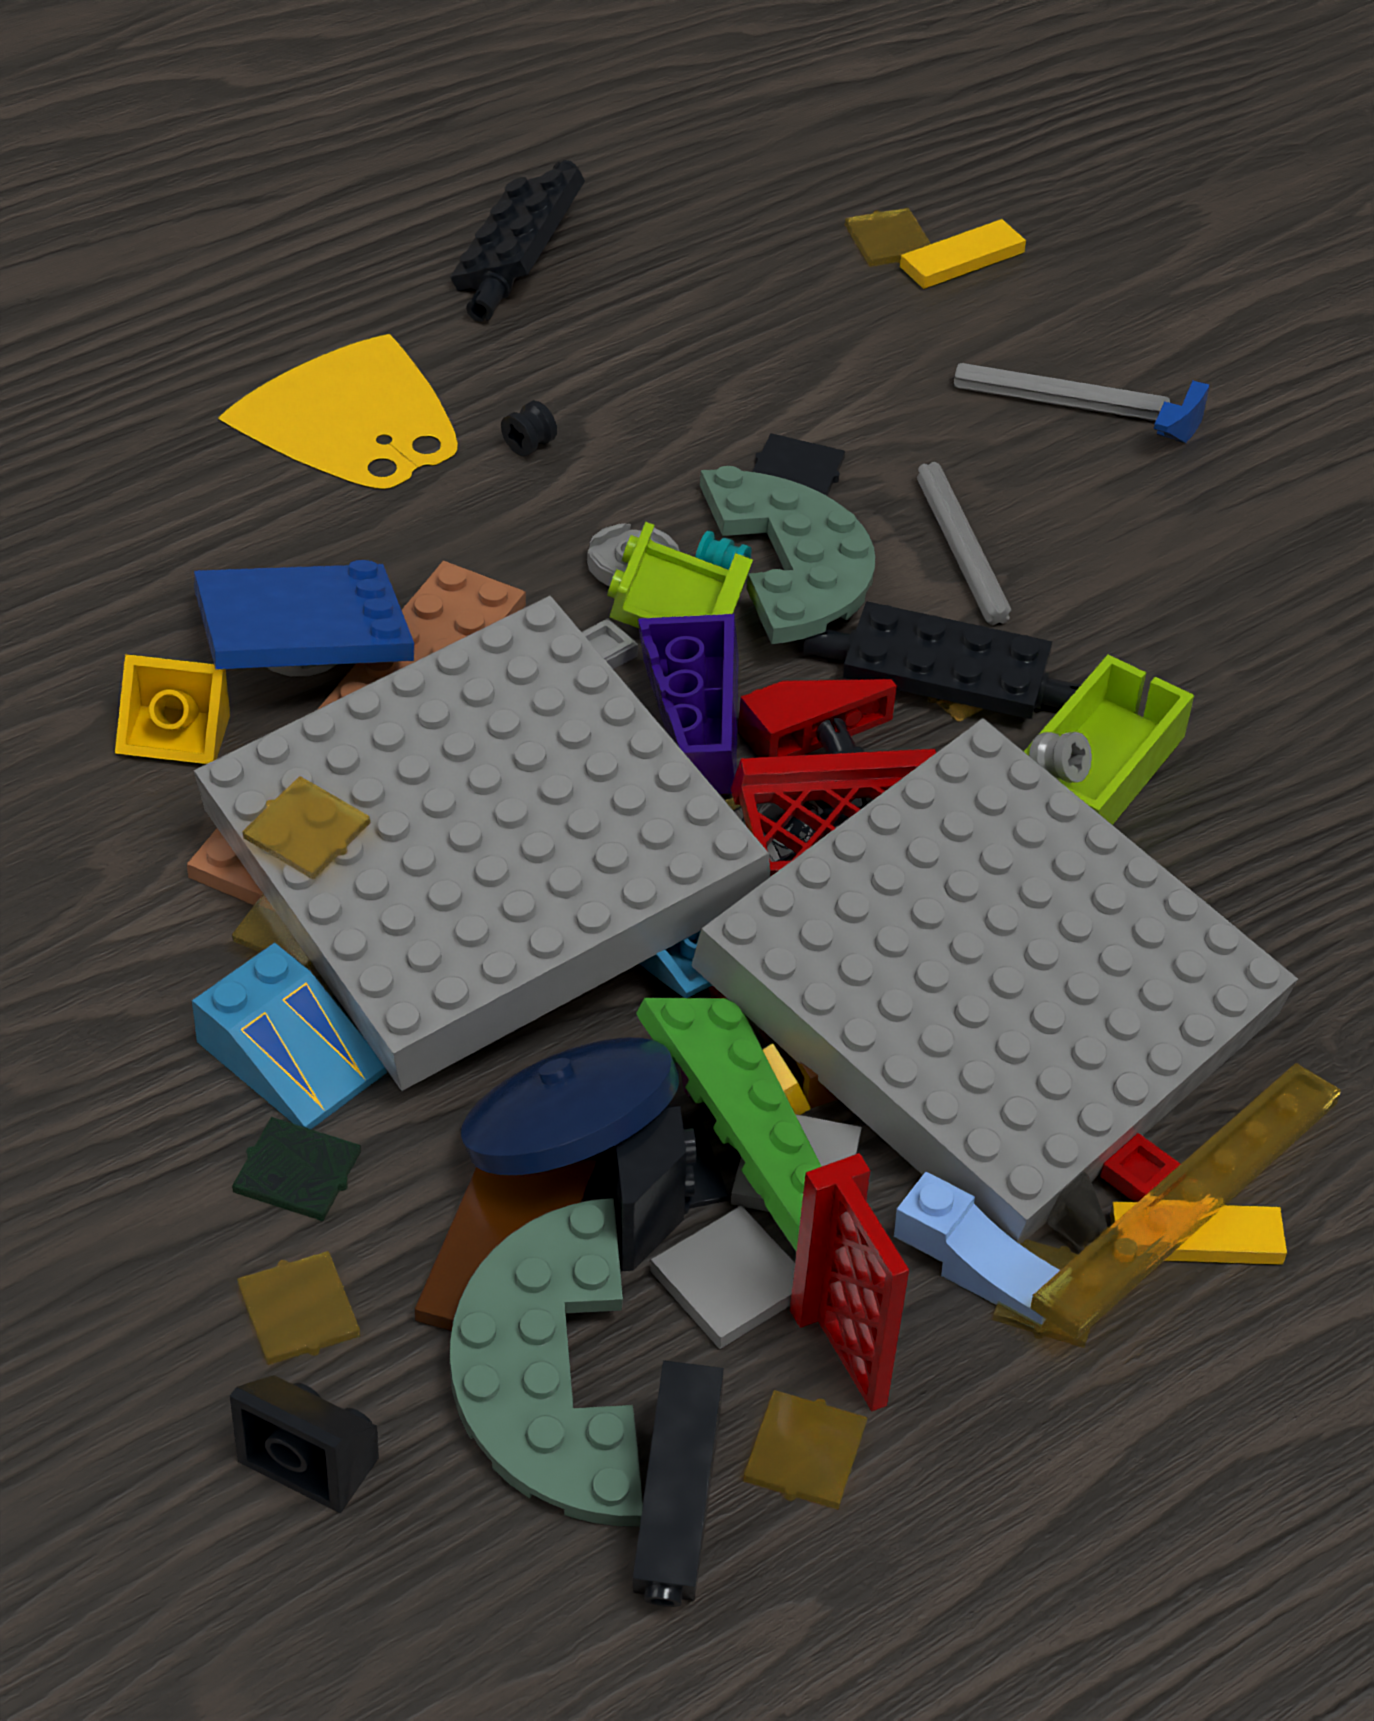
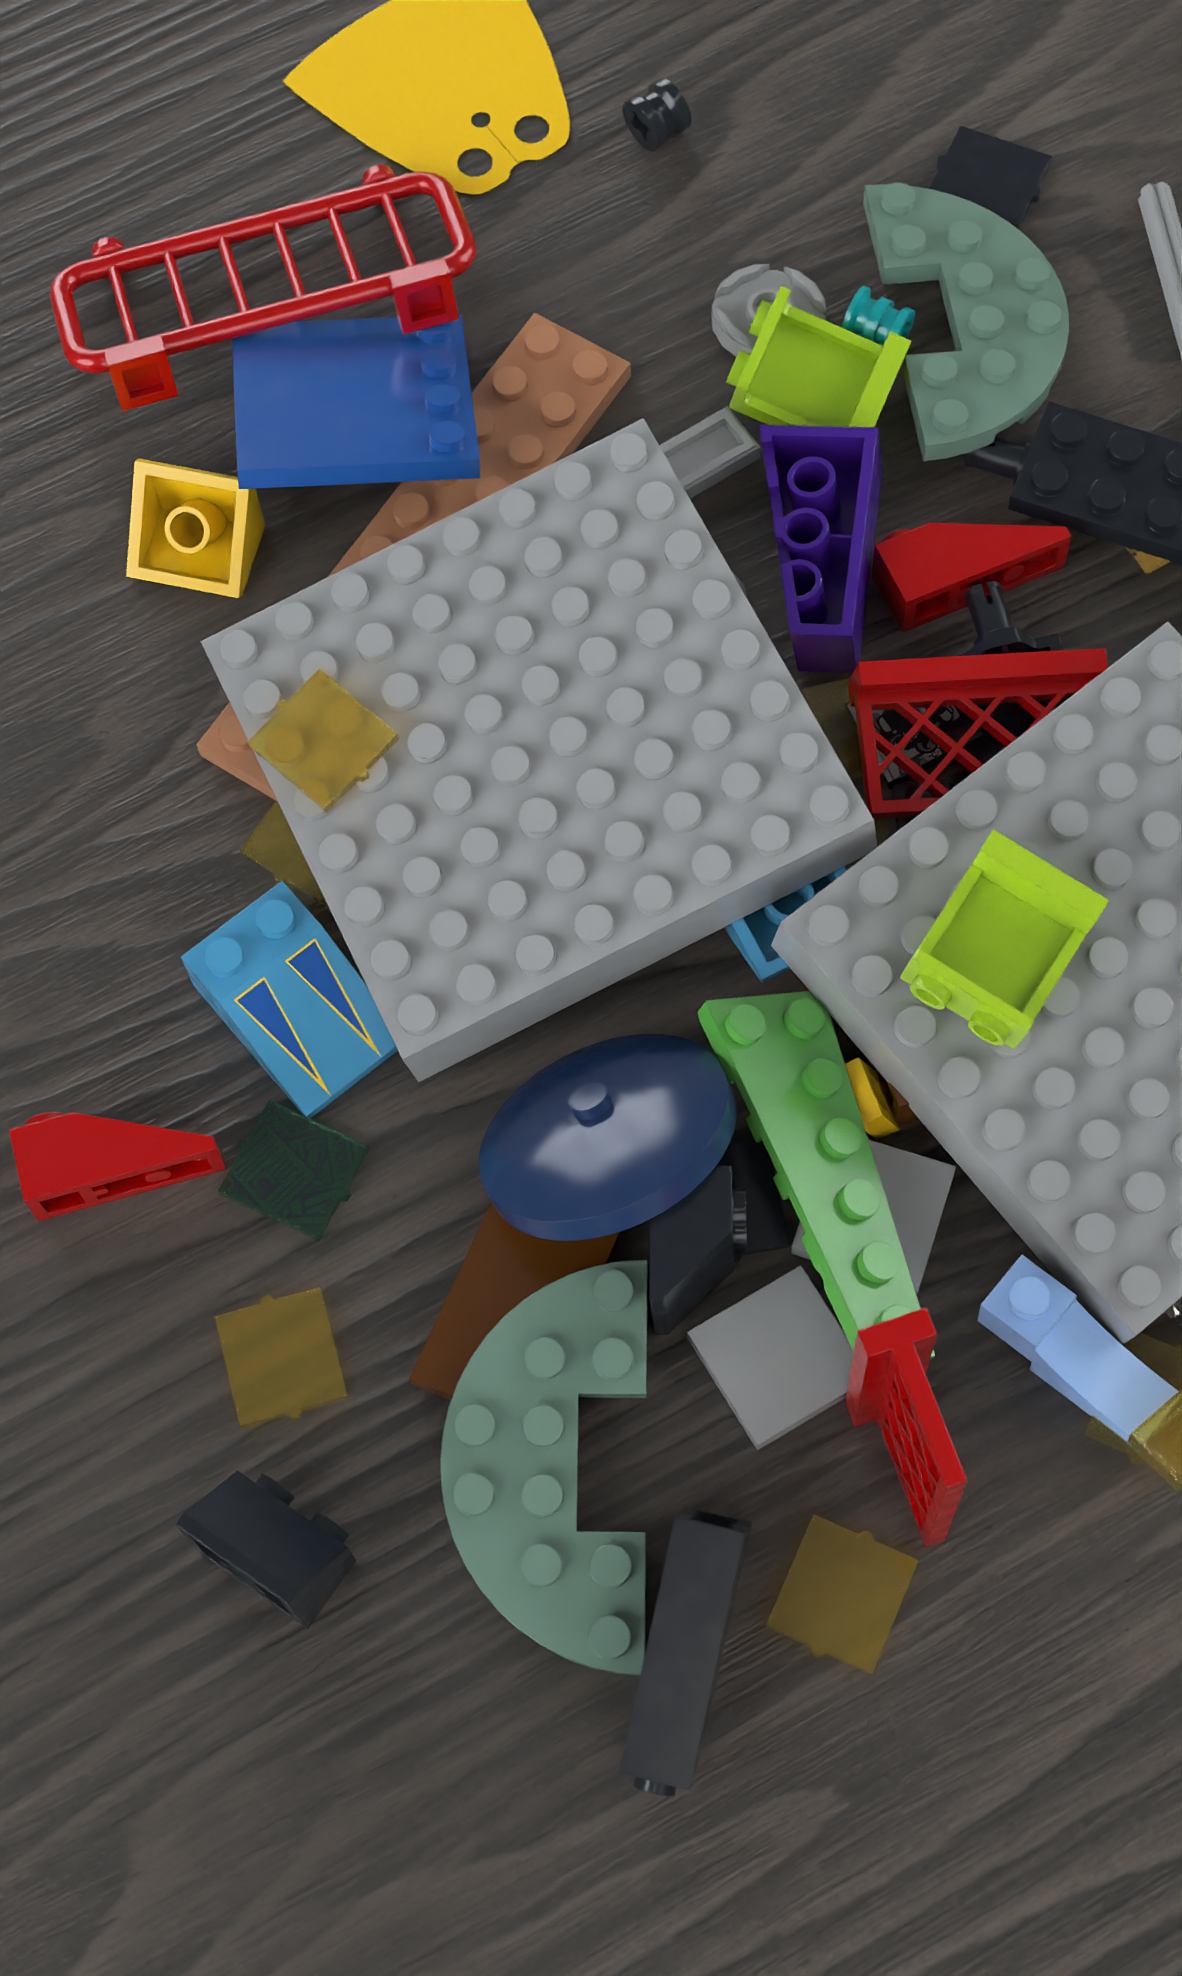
camera: 15 degrees right, 20 degrees up
none -> red slope [9,1112,227,1221]
none -> red bar [50,164,477,411]
none -> lime panel [900,829,1110,1050]

